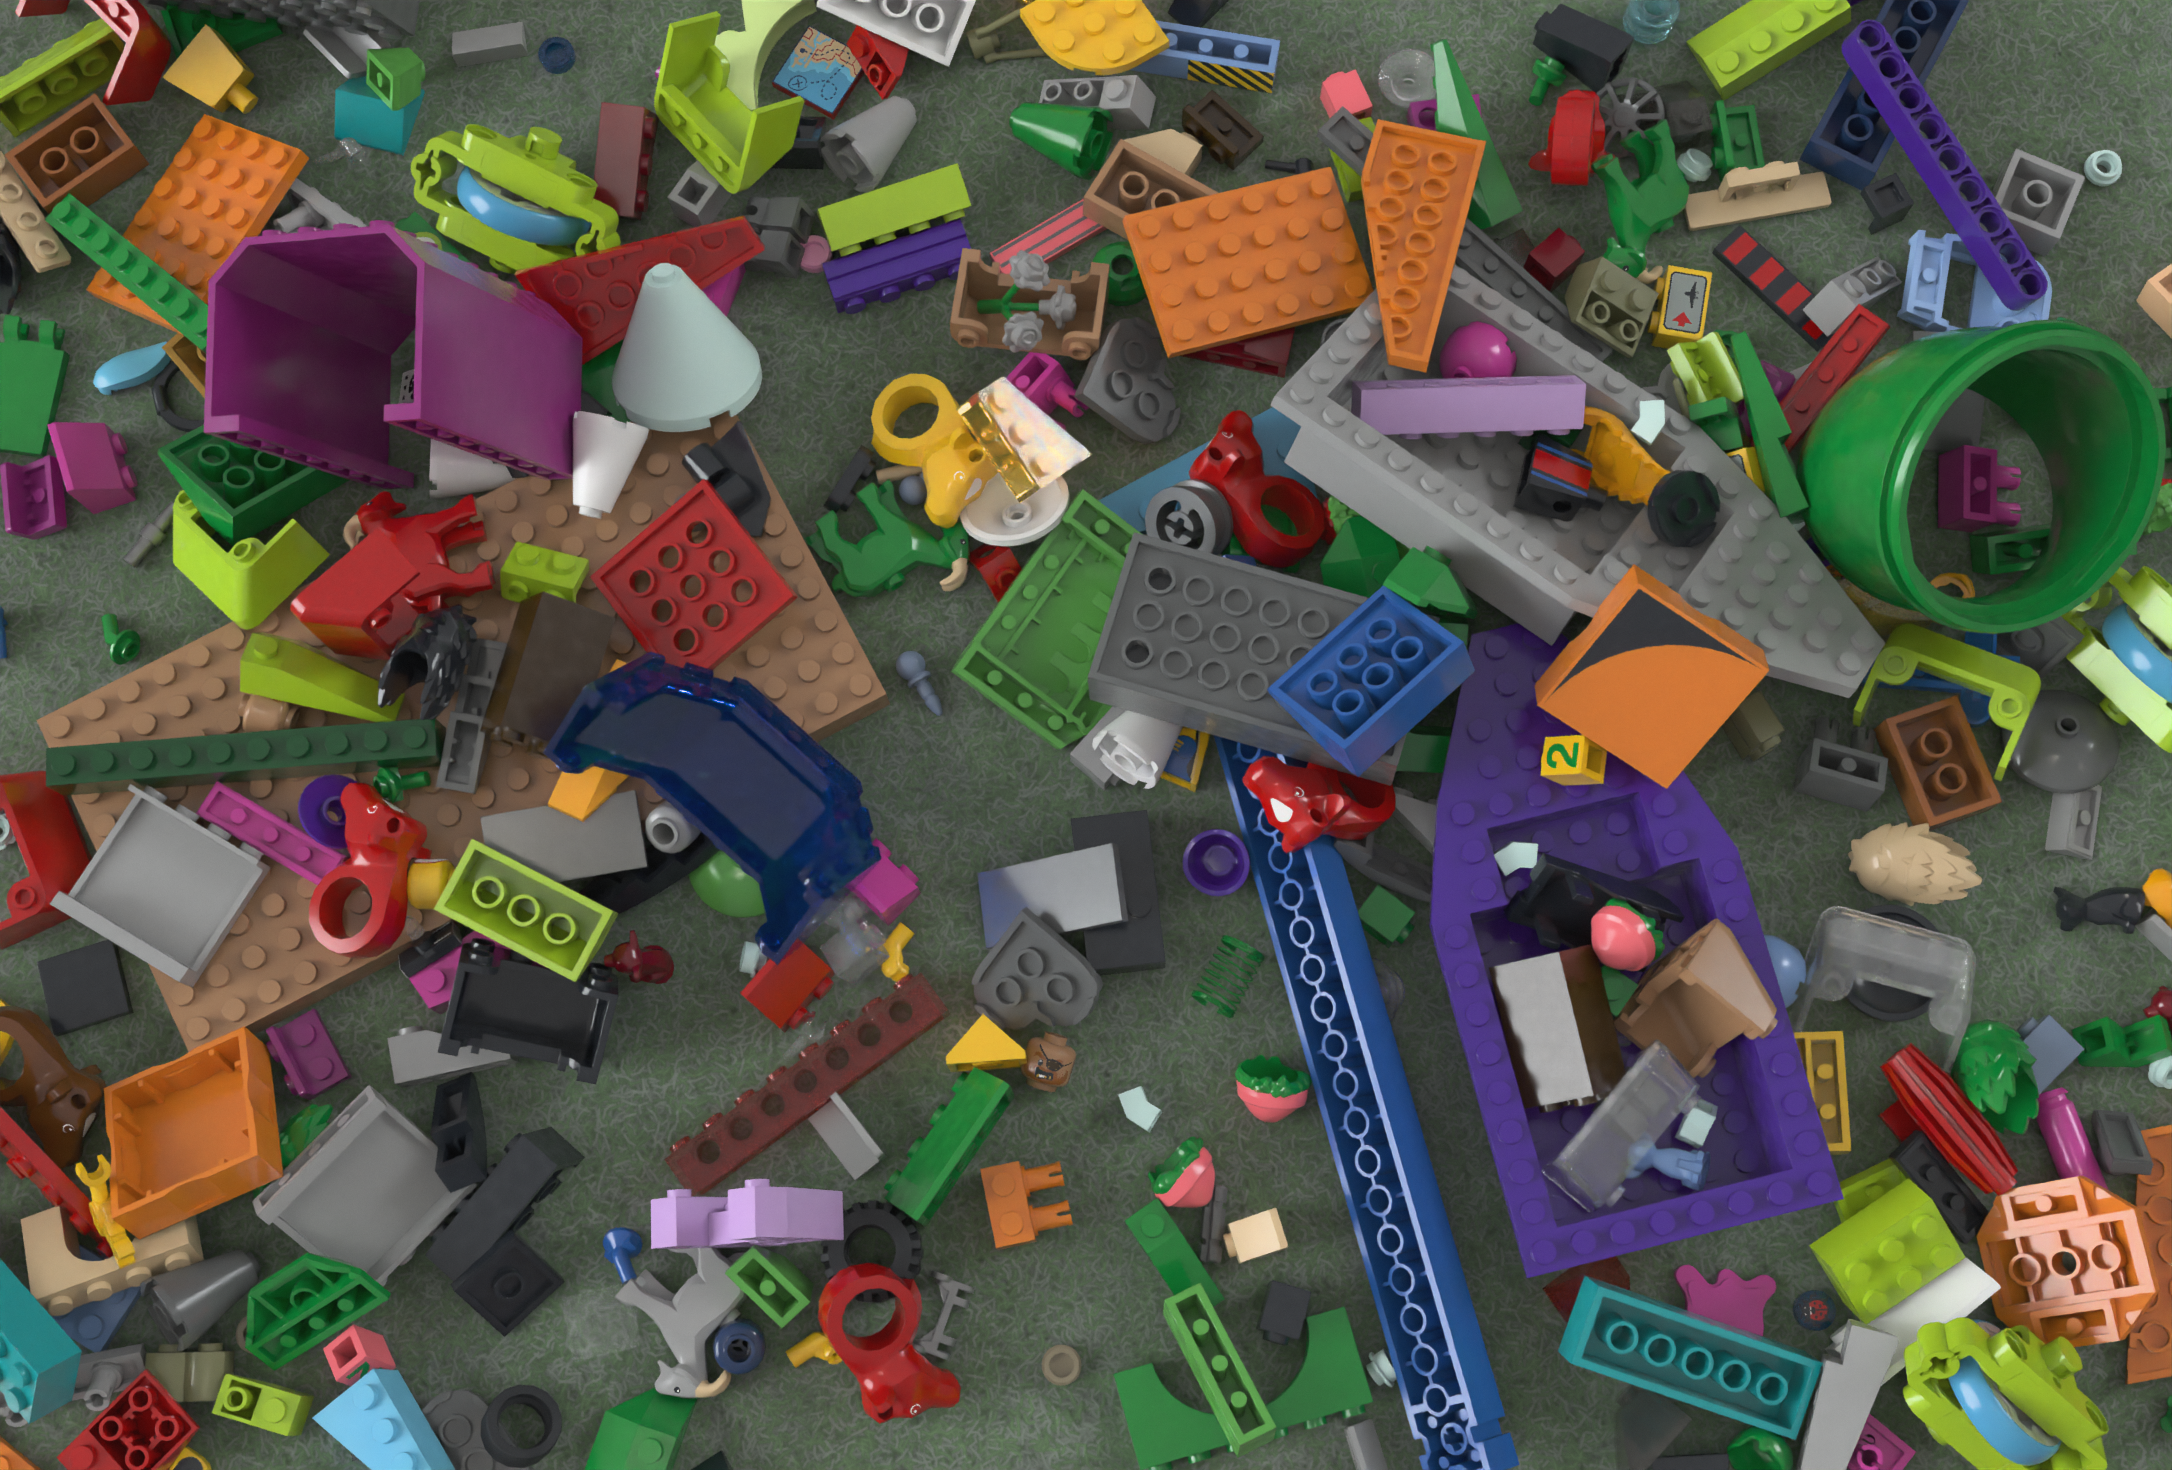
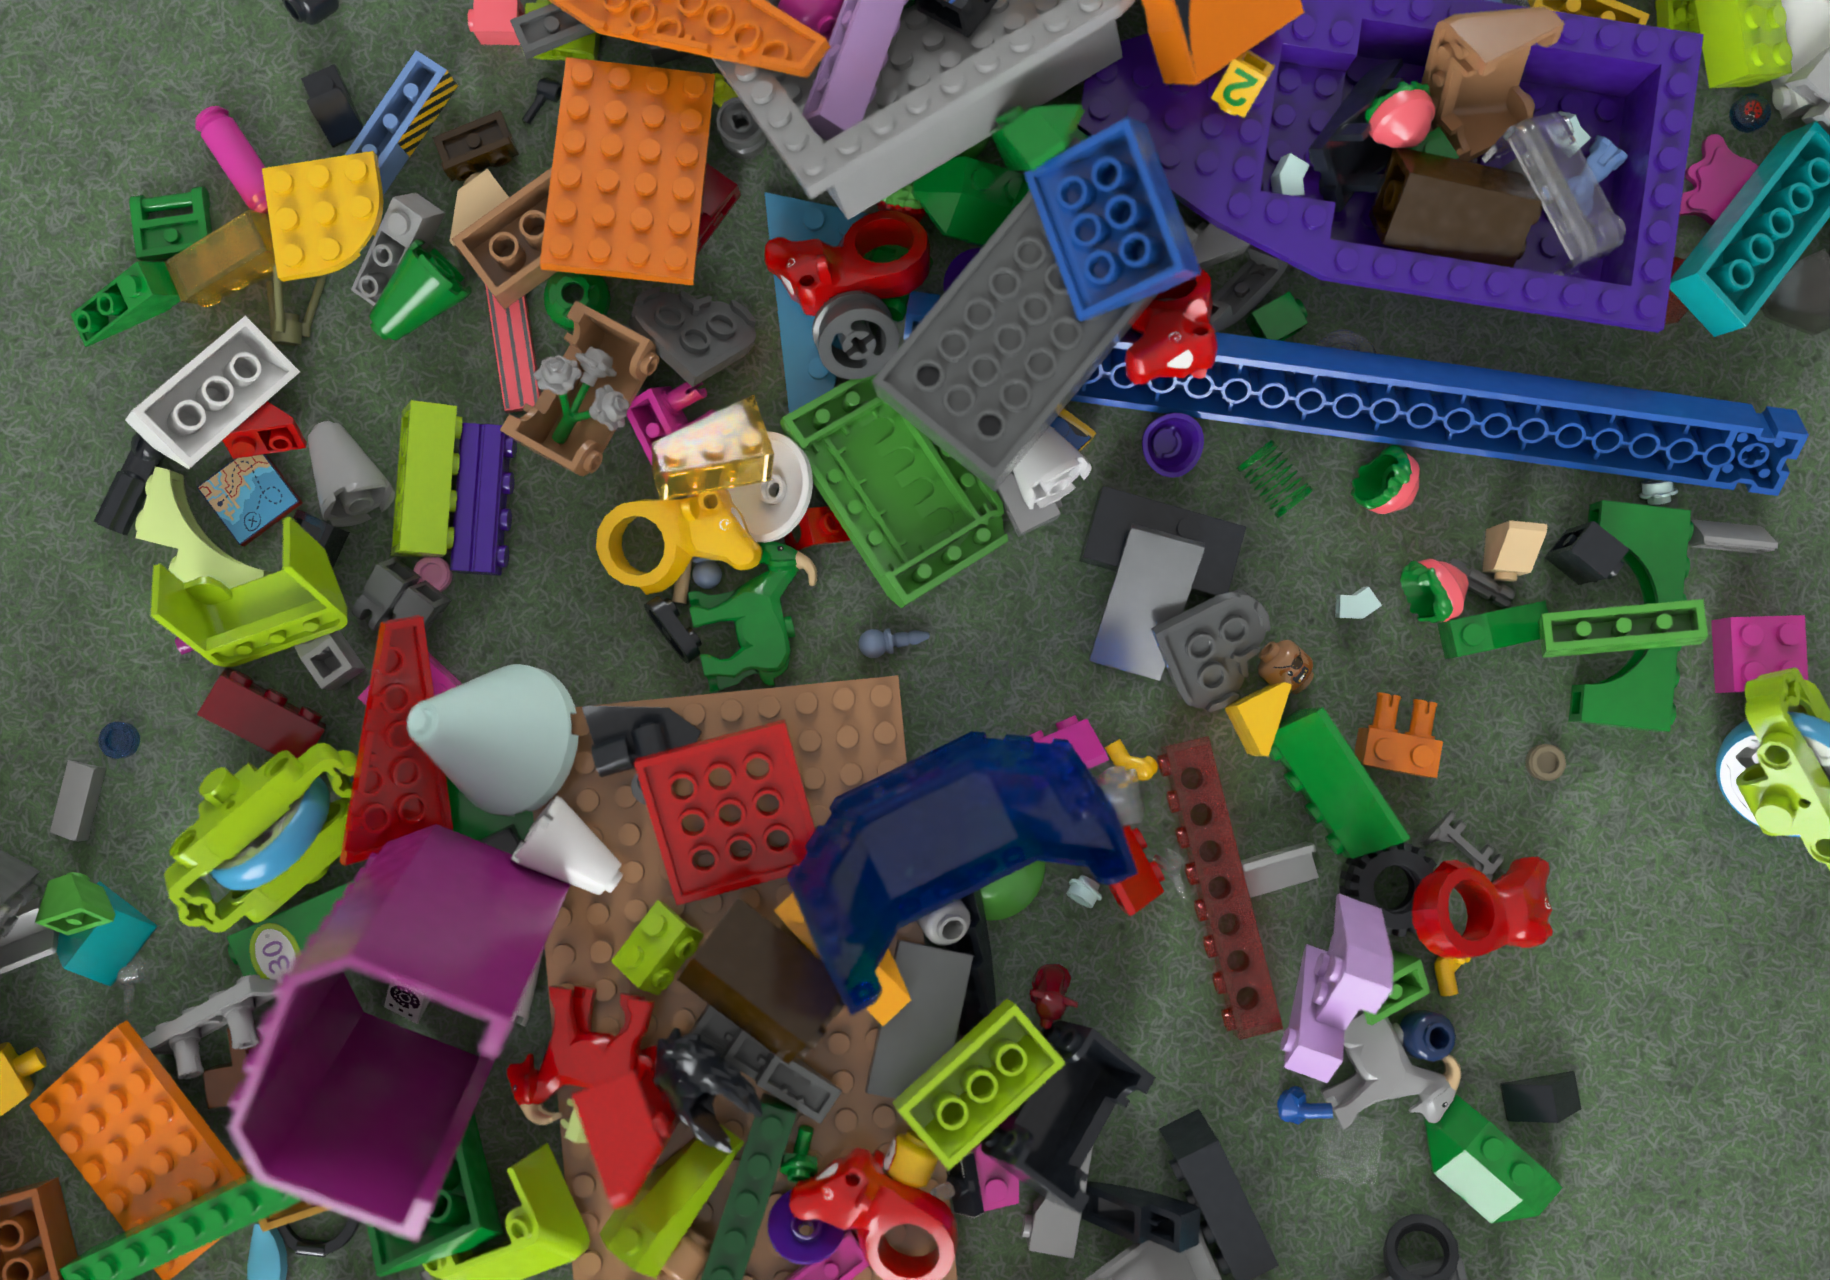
camera: 75 degrees left, 10 degrees up
black tile [450,1229,565,1337] -> none

